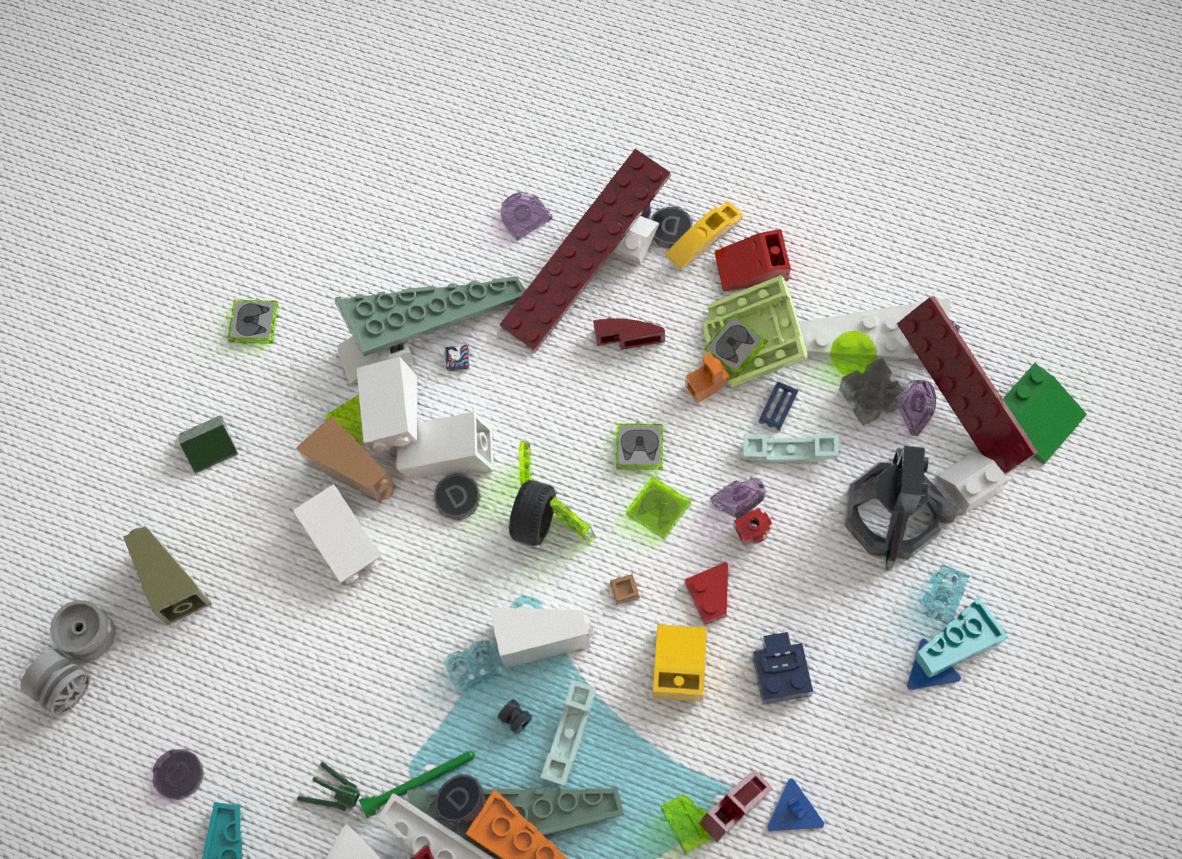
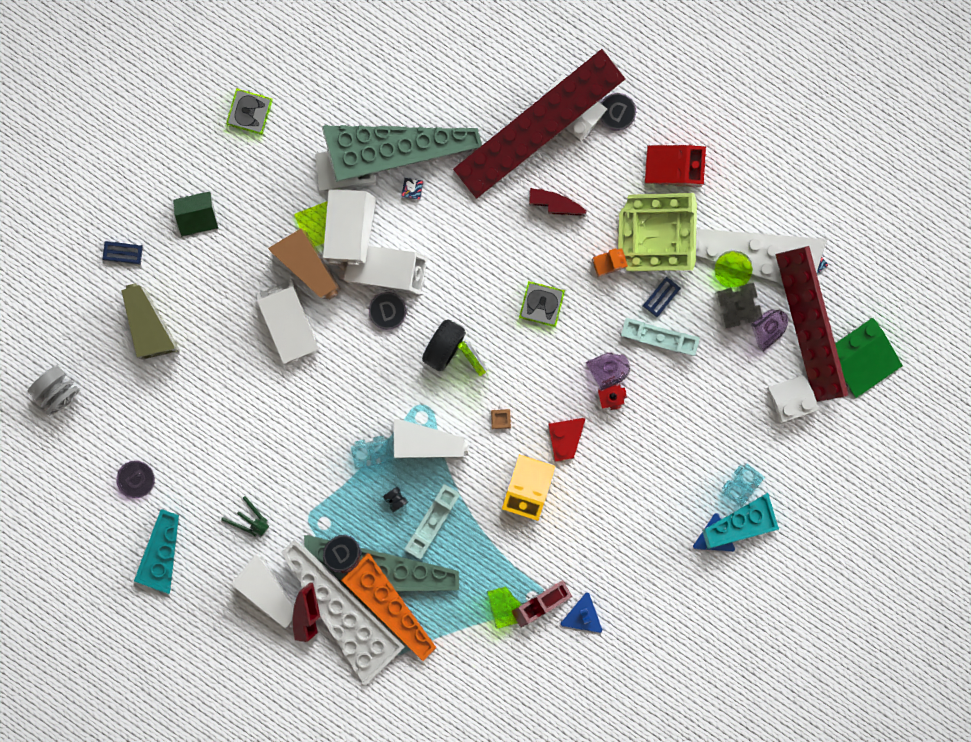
camera: 10 degrees right, 20 degrees up
light grey wheel [50,600,115,661] -> none
green piece [359,751,475,819] -> none
clear purple tile [500,192,553,241] -> none
clear neon green tile [519,441,532,486] -> none
clear neon green tile [625,475,691,540] -> none
yellow slope [665,201,743,270] -> none
tile [704,314,768,376] -> none
dark blue piece [752,632,813,705] -> none
black plate [845,446,958,569] -> none
none -> dark blue tile [102,241,143,265]

